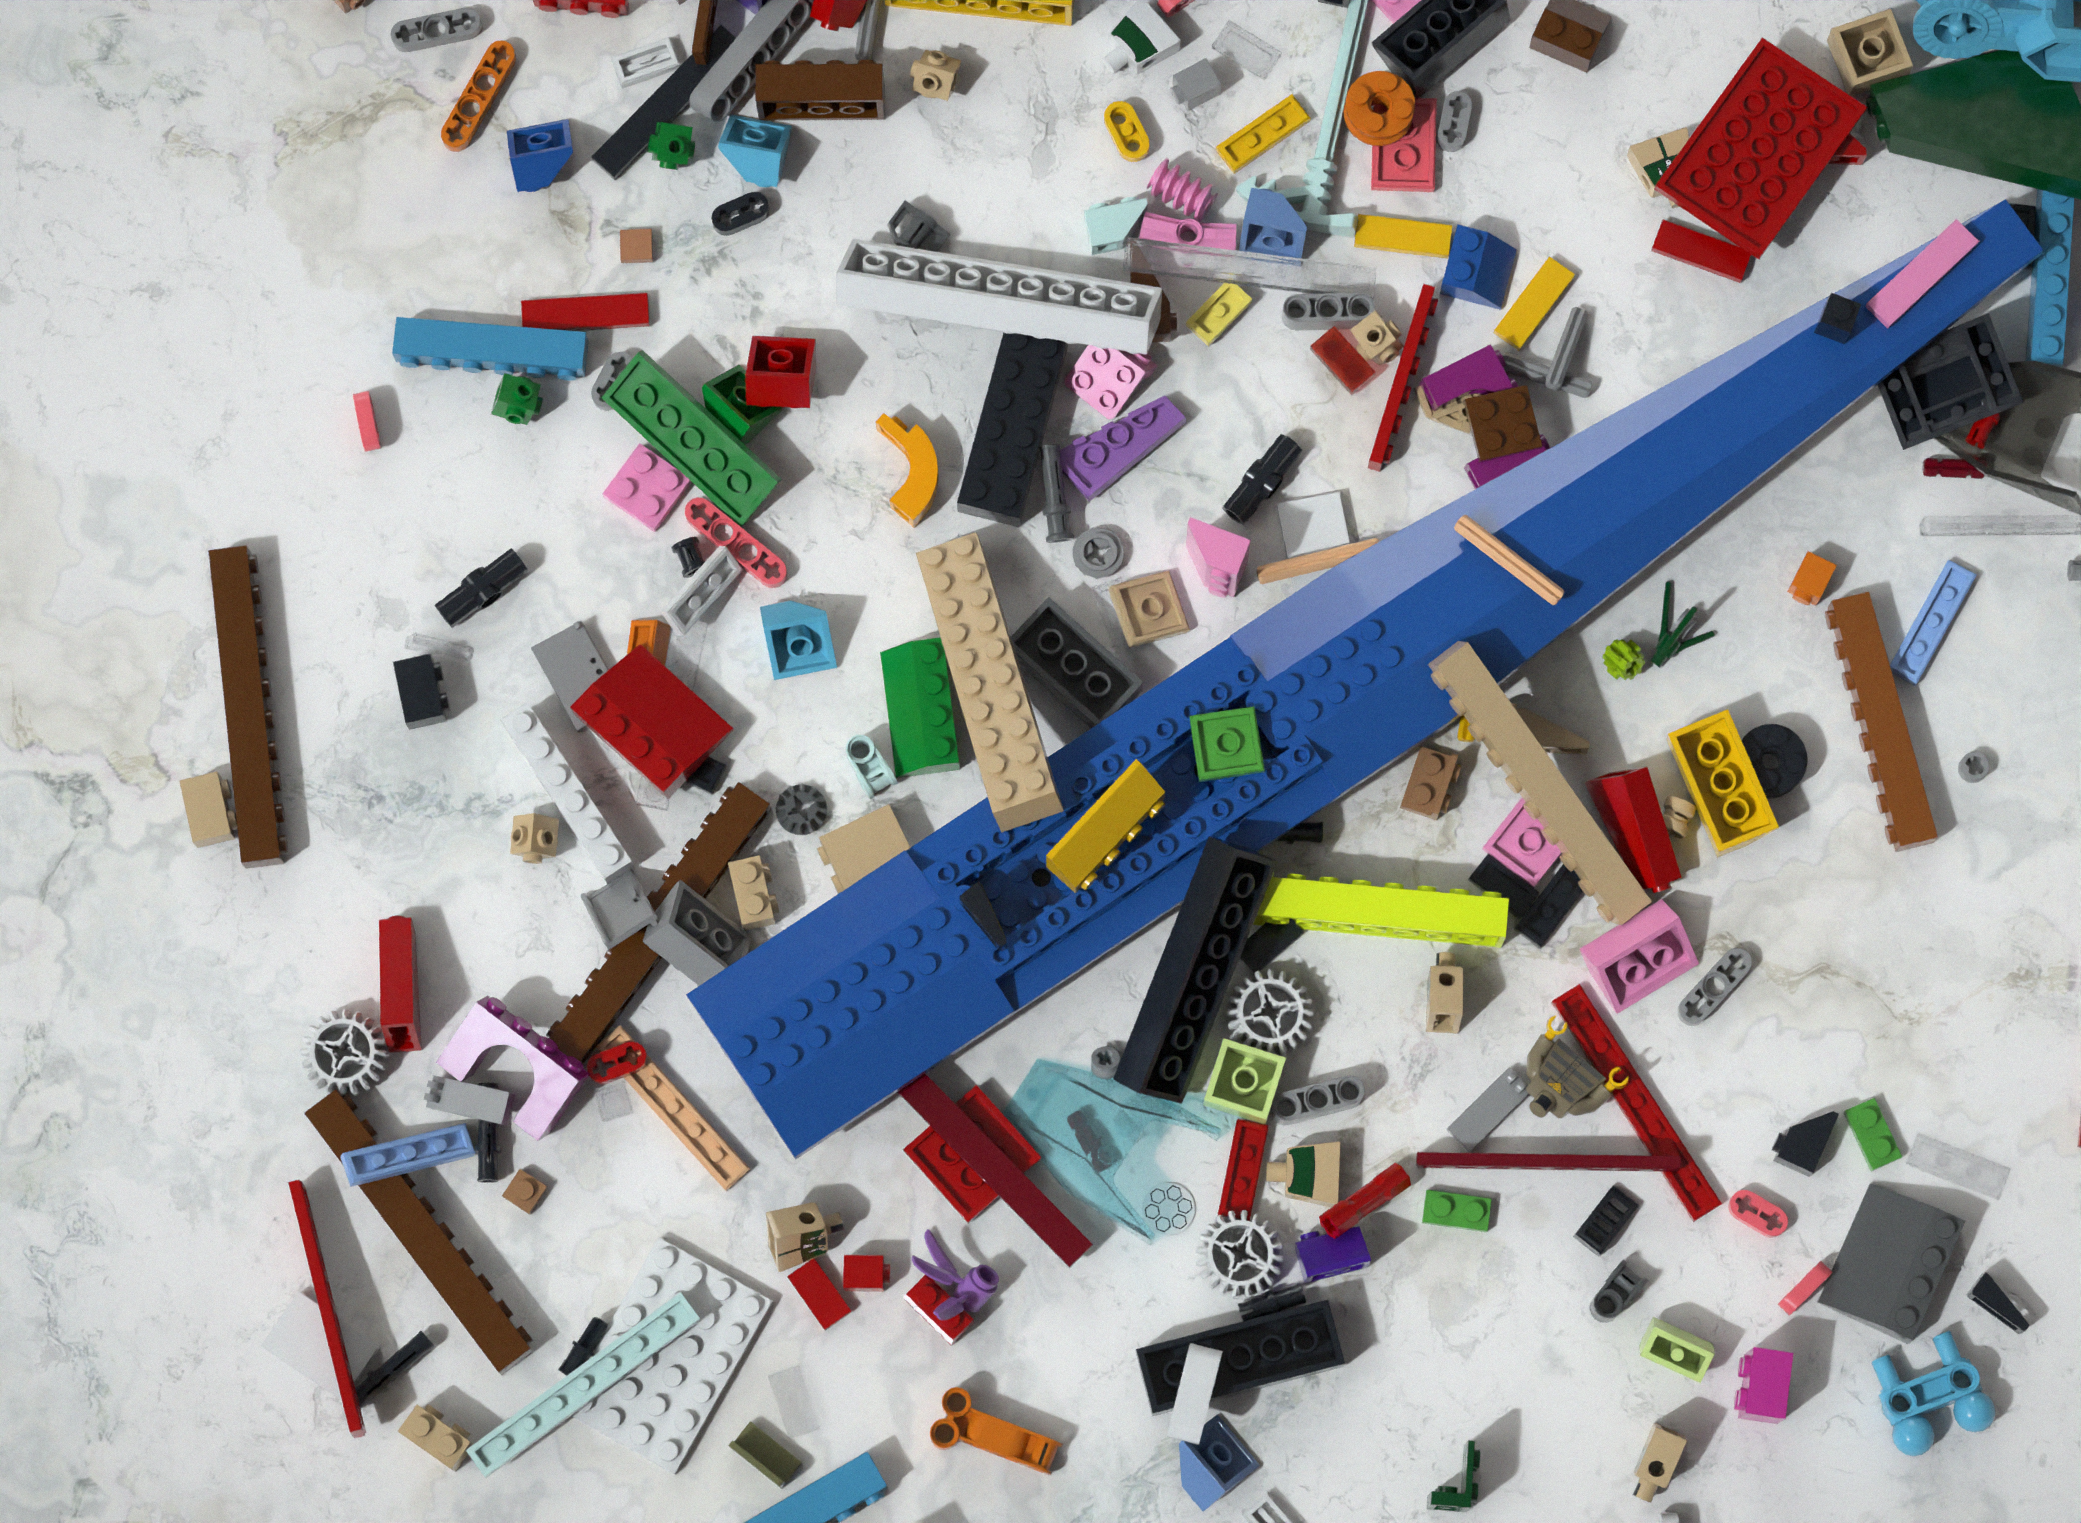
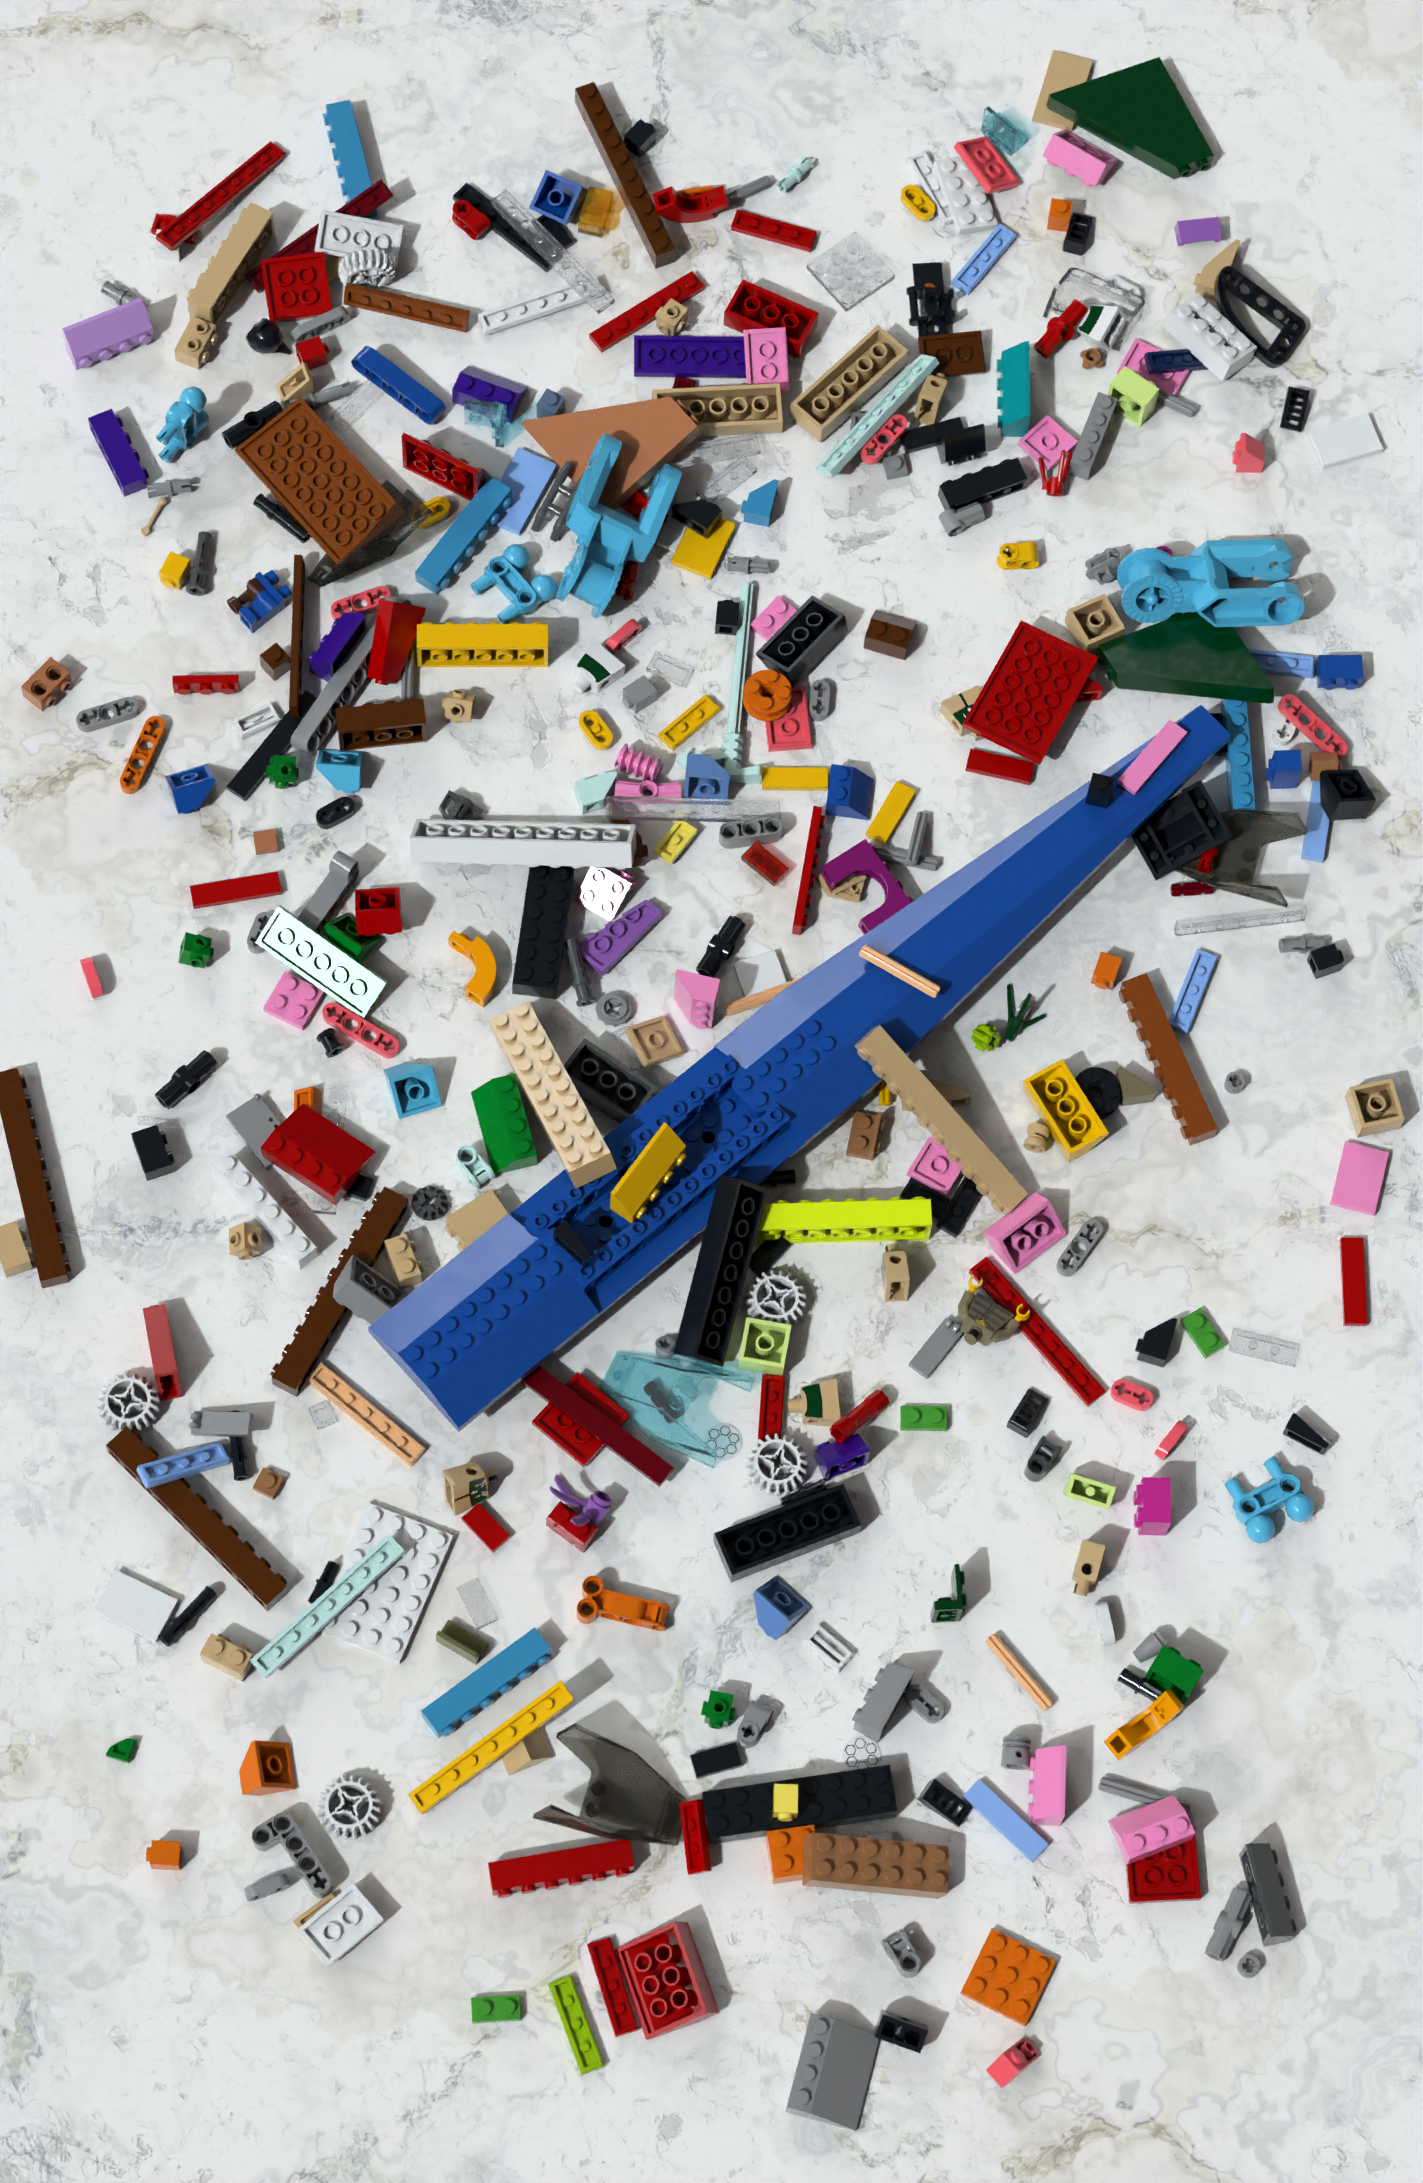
camera: 15 degrees left, 10 degrees down
red tile [288,1179,366,1438] -> none
dark azure brick [392,317,589,381] -> none
arch [436,996,590,1141] -> none
light grey door [581,870,658,950] -> none
red beam [587,1041,648,1084] -> none
white tile [660,546,743,636] -> none
red brick [843,1255,890,1292] -> none
white beam [1167,1343,1222,1445] -> none
bright green tile [1189,707,1265,782] -> none
light grey beam [1271,1075,1365,1125] -> none
tan brick [1350,311,1404,366] -> none
dark red tile [1416,1152,1681,1172] -> none
reddish brown plate [1464,385,1542,463] -> none
red slope [1585,766,1682,893] -> none
dark grey slope [1817,1183,1966,1344] -> none
none -> light grey beam [298,850,359,933]
none -> dark tan slope [1115,1066,1157,1106]

